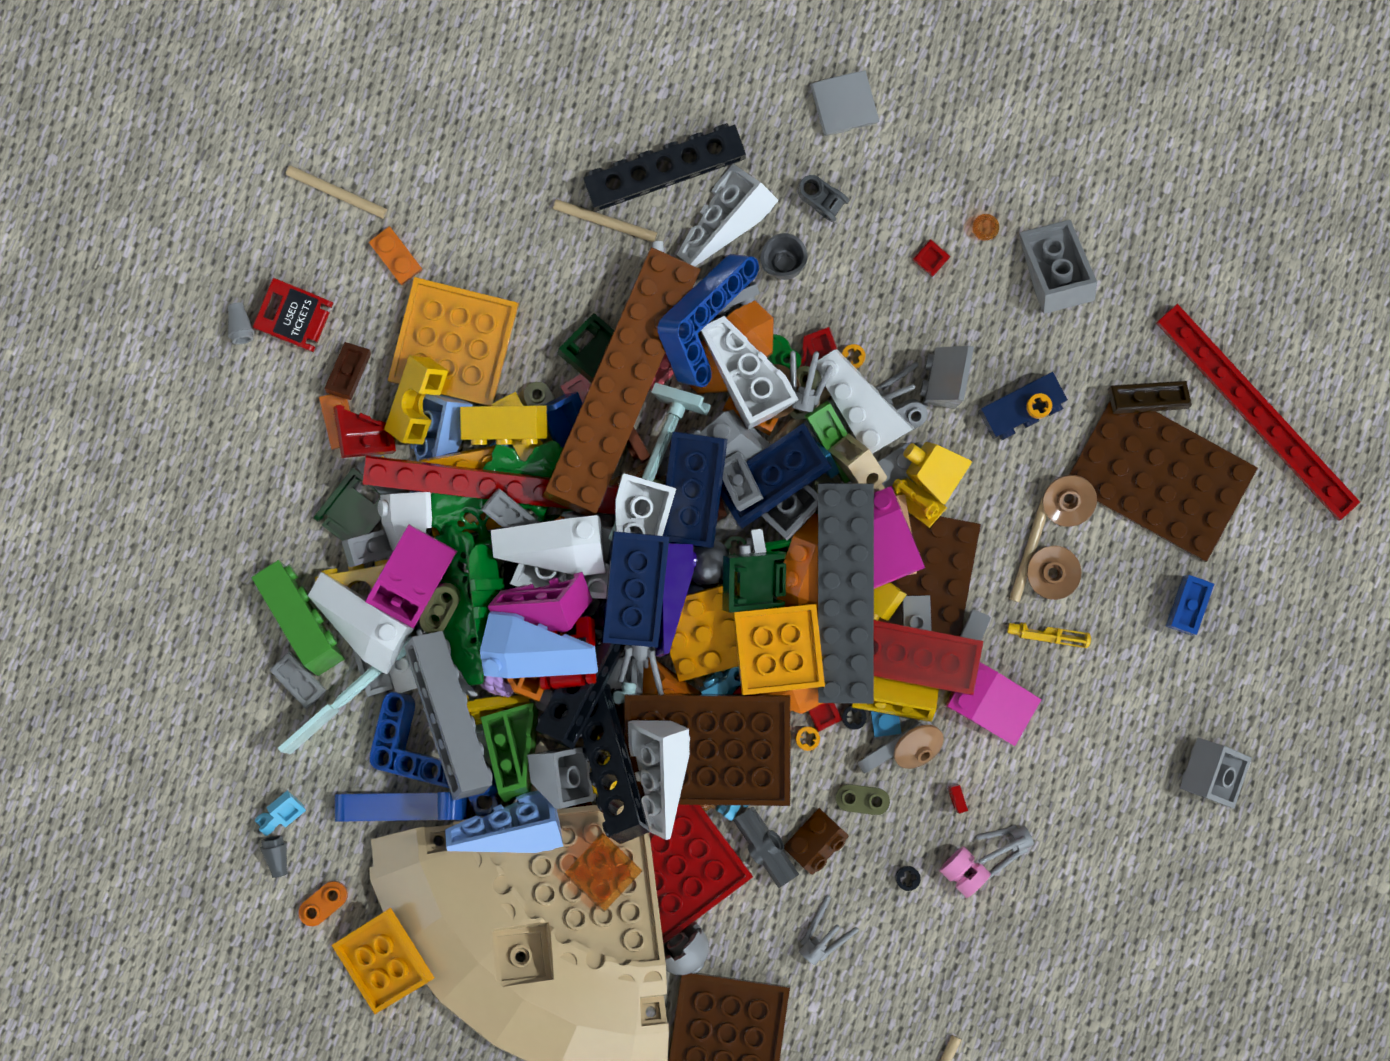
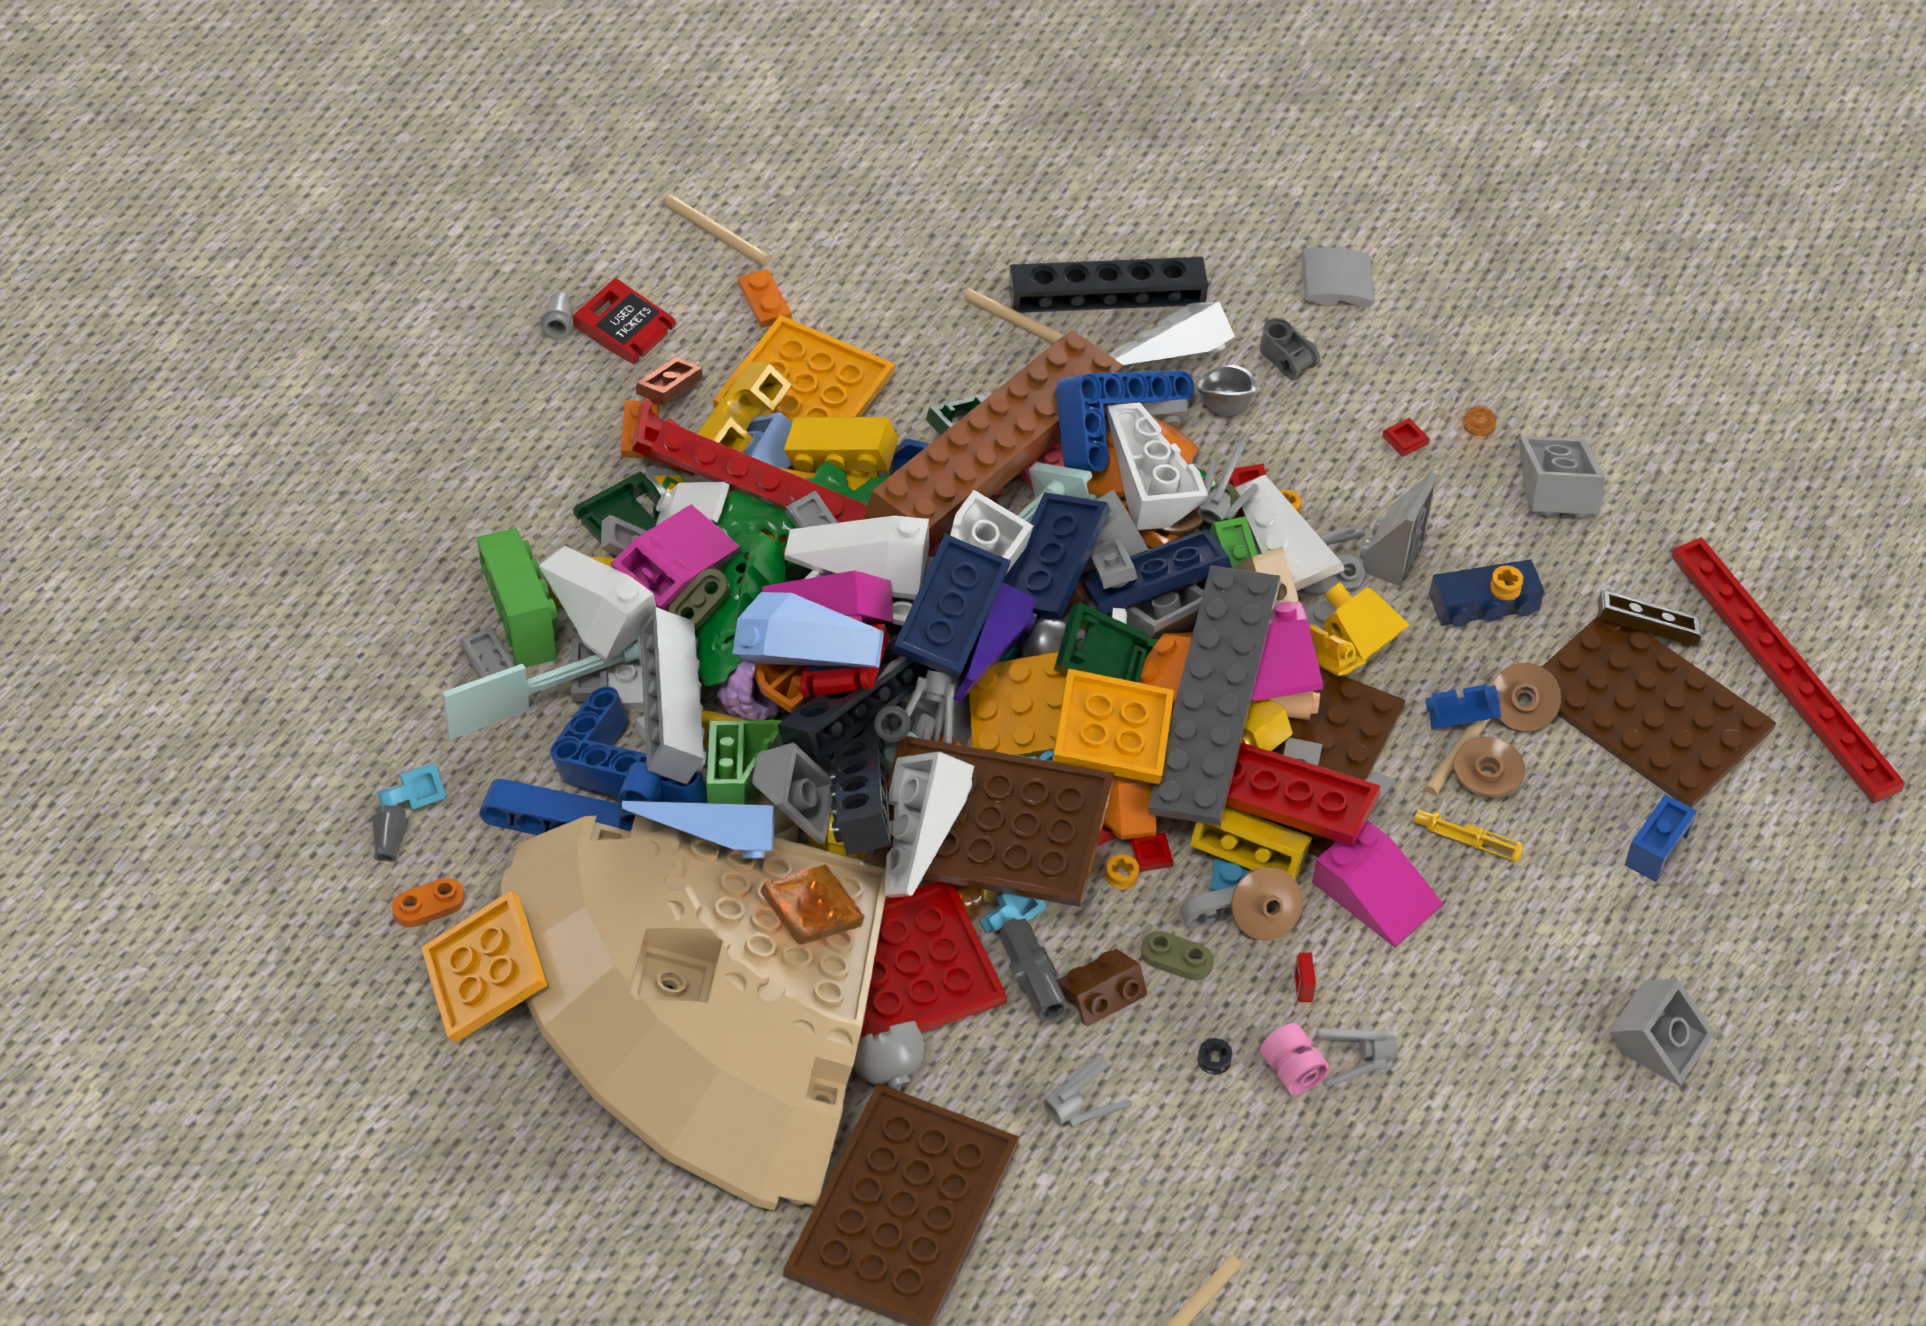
camera: 15 degrees right, 35 degrees down
black bush [842,706,867,730] -> none
none -> dark grey cone [874,706,911,742]
none -> blue hinge [1425,683,1501,730]

